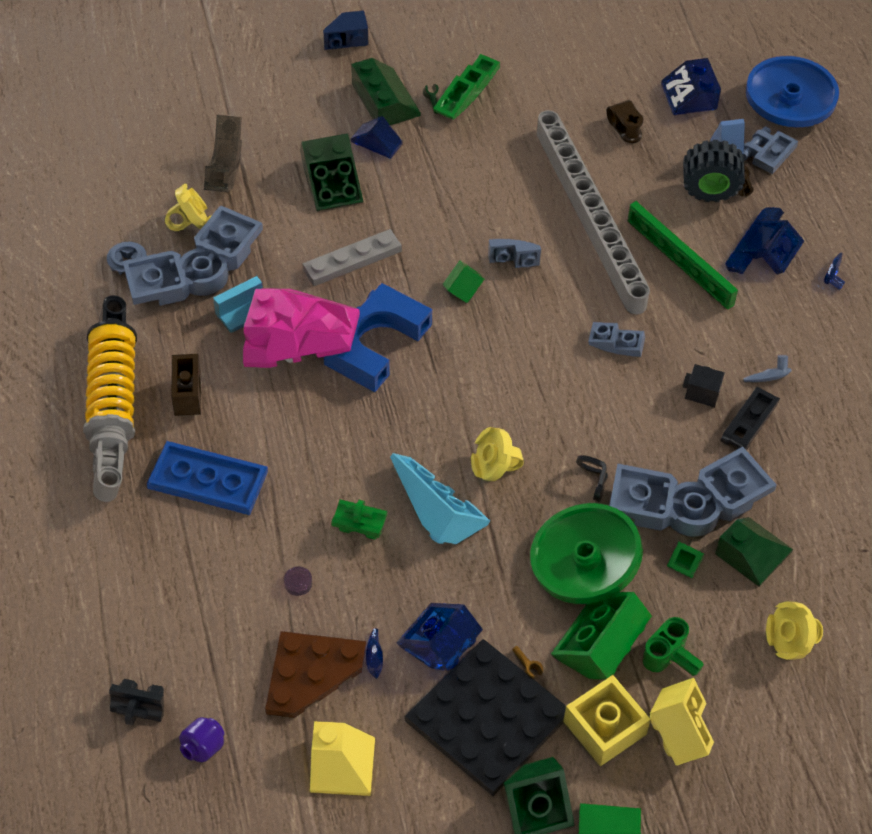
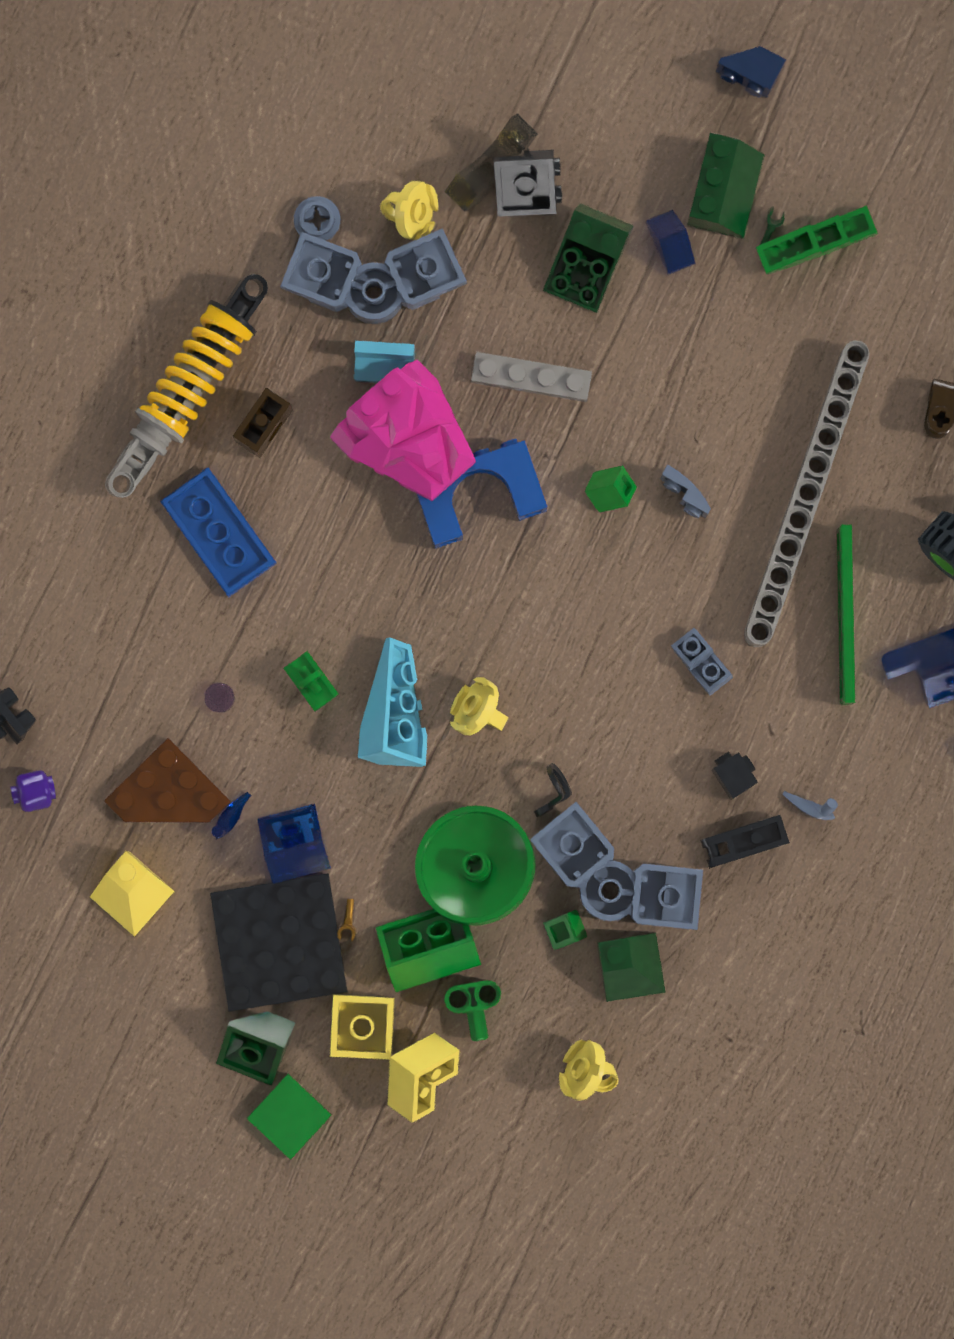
camera: 40 degrees right, 30 degrees up
none -> plate [494,150,562,217]

